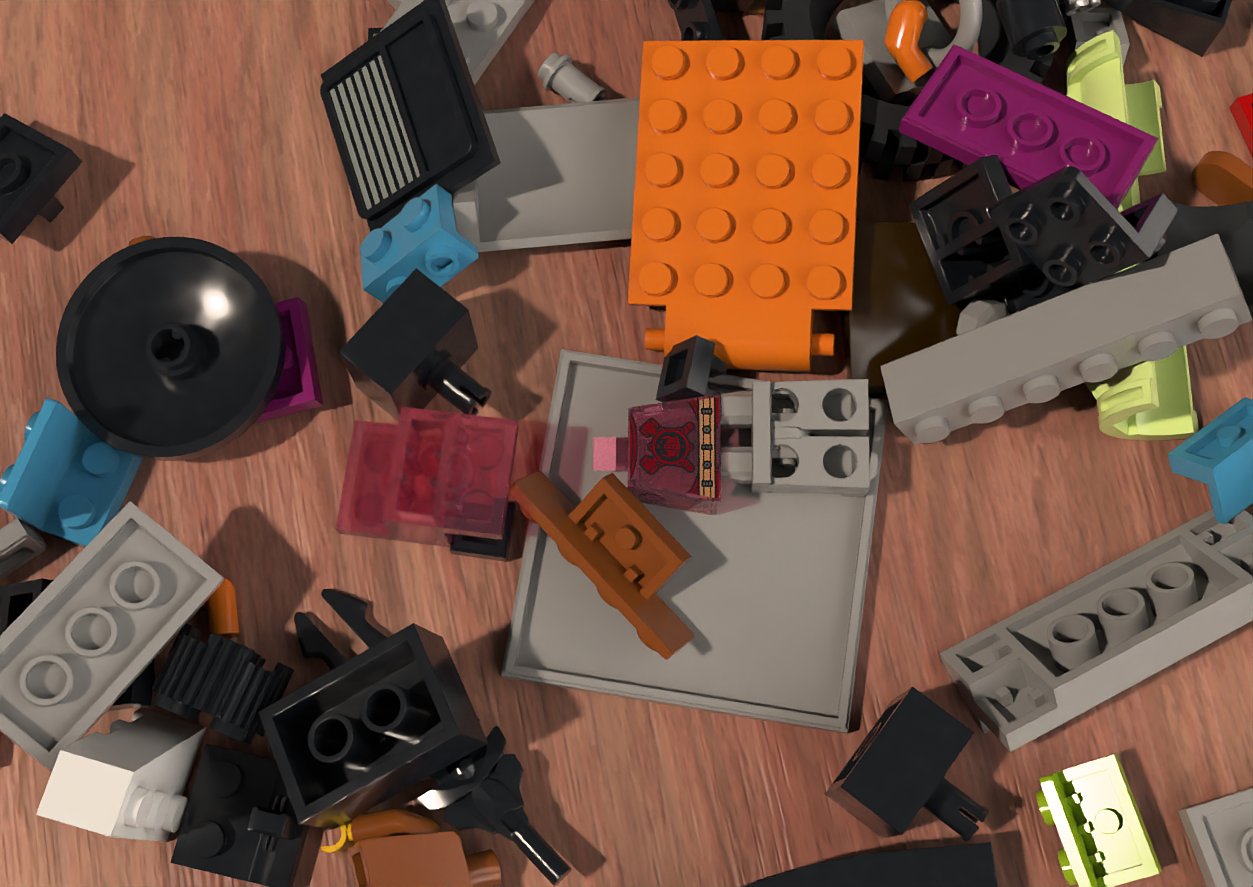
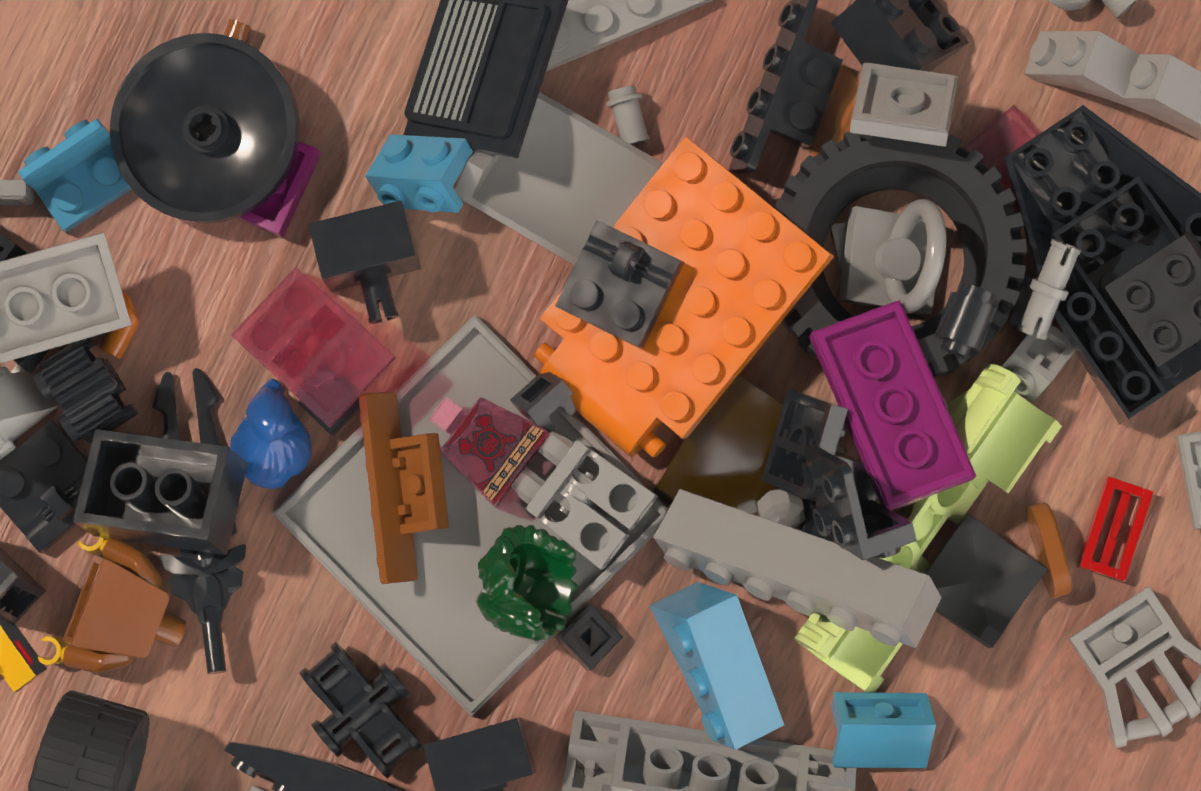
camera: 40 degrees right, 10 degrees up
orange arm [884,0,933,84] -> none
none -> blue hair [230,378,311,489]
none -> black axle [299,641,423,779]
none -> dark green hair [475,525,578,641]
none -> black hinge [555,220,685,349]
none -> black tile [555,603,623,671]
none -> dark azure wedge [649,582,784,750]

